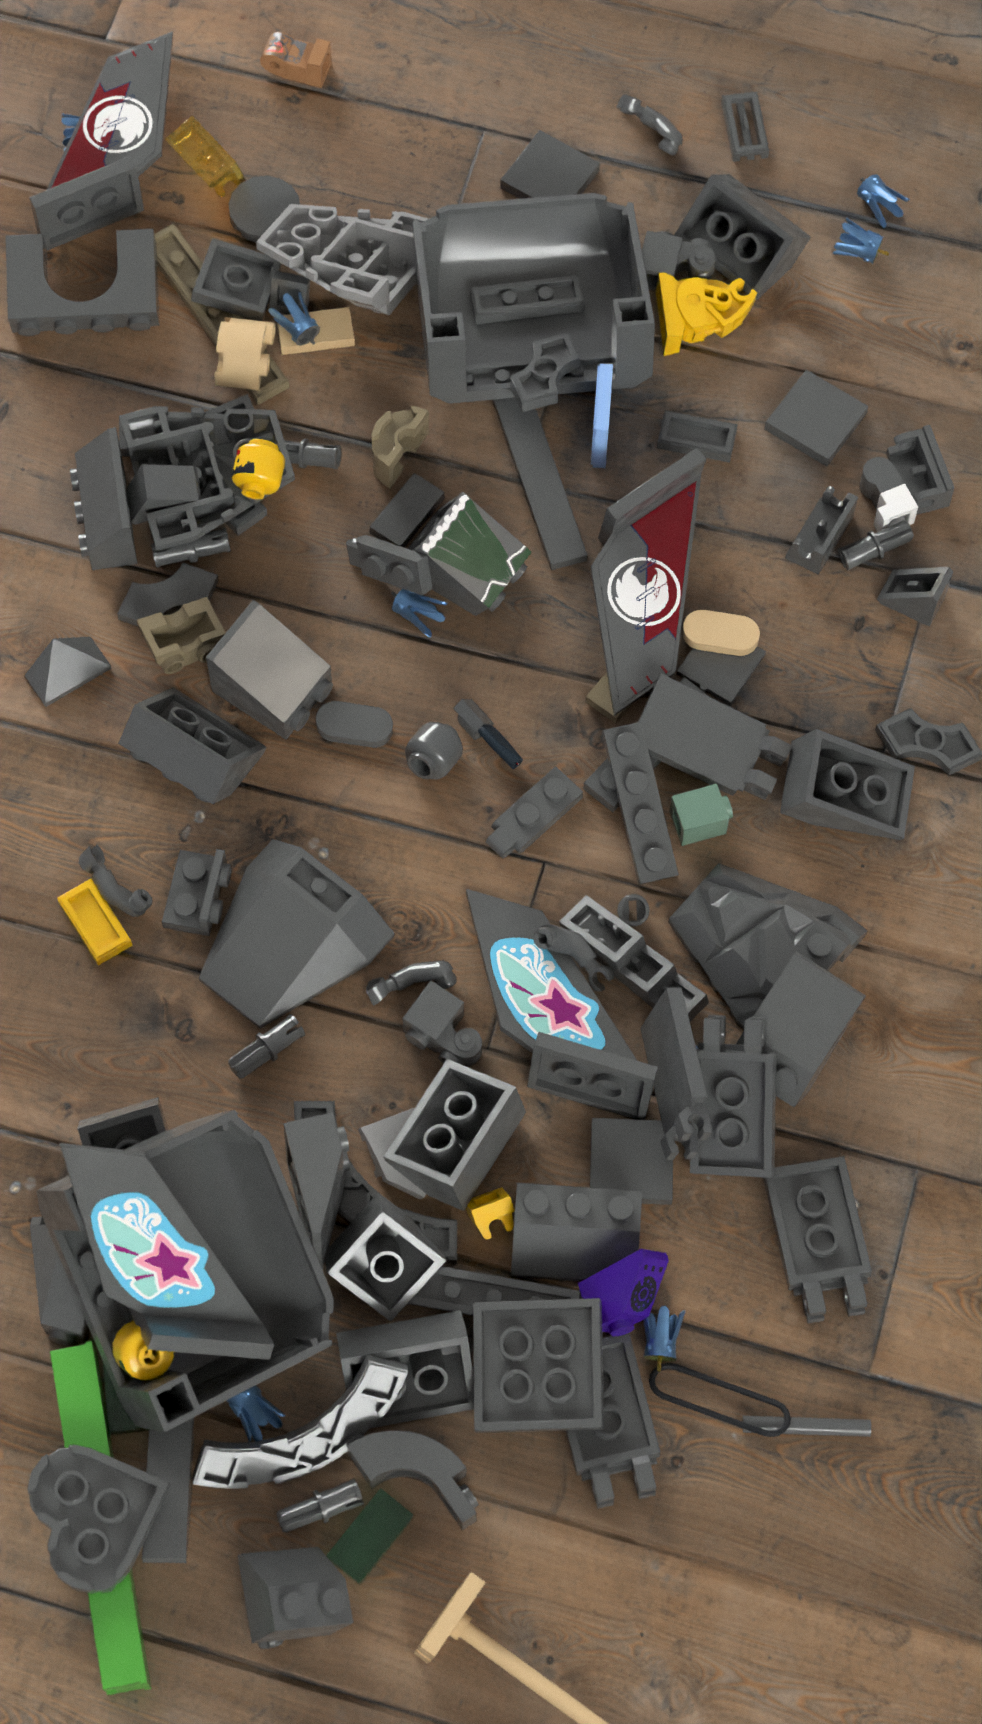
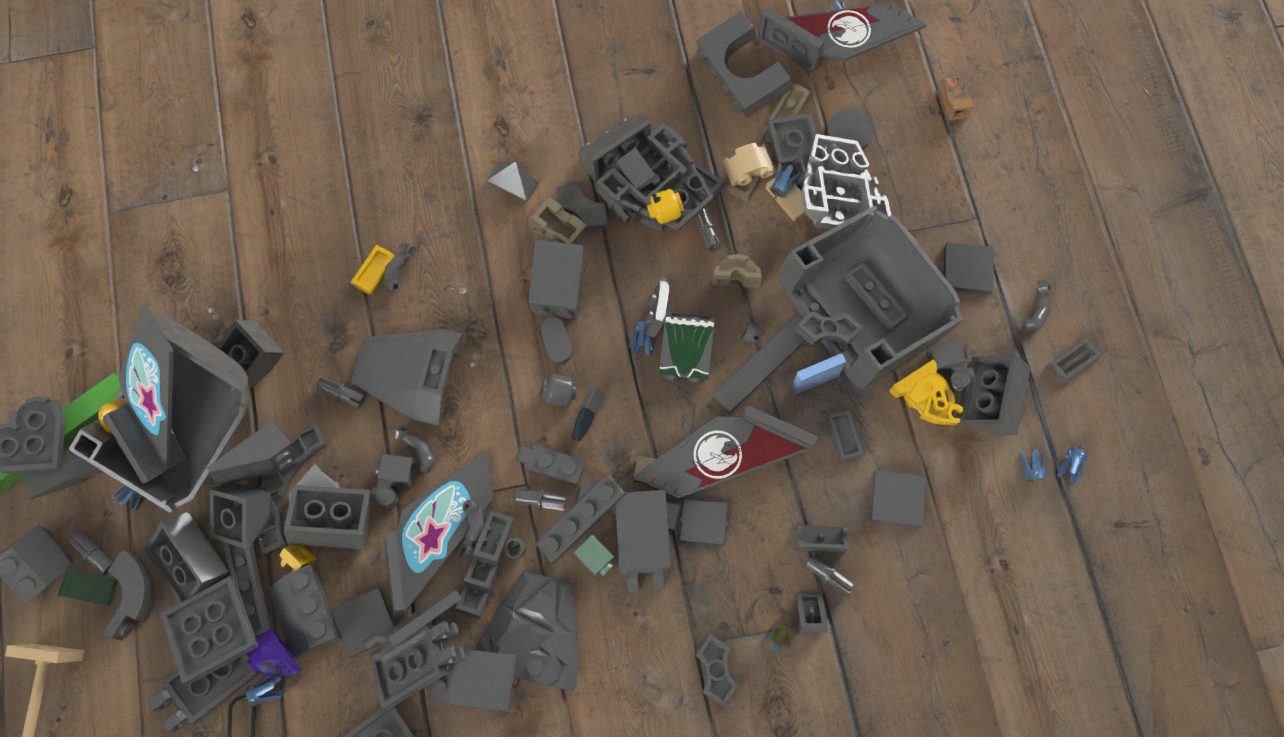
camera: 65 degrees right, 5 degrees up
dark grey slope [118,687,267,804] -> none
dark grey bracket [162,849,232,936] -> none
clear yellow hinge [165,116,246,197] -> none
tile [192,1354,409,1489] -> none
dark grey tile [370,473,445,548] -> none
tan tile [682,610,760,656] -> none
dark grey slope [780,729,915,840] -> none
leg [859,457,918,532] -> none
dark grey hinge [886,425,955,515] -> none
none -> dark grey axle [516,488,567,511]
none -> dark grey hinge [741,322,762,343]
none -> clear yellow piece [764,625,792,652]

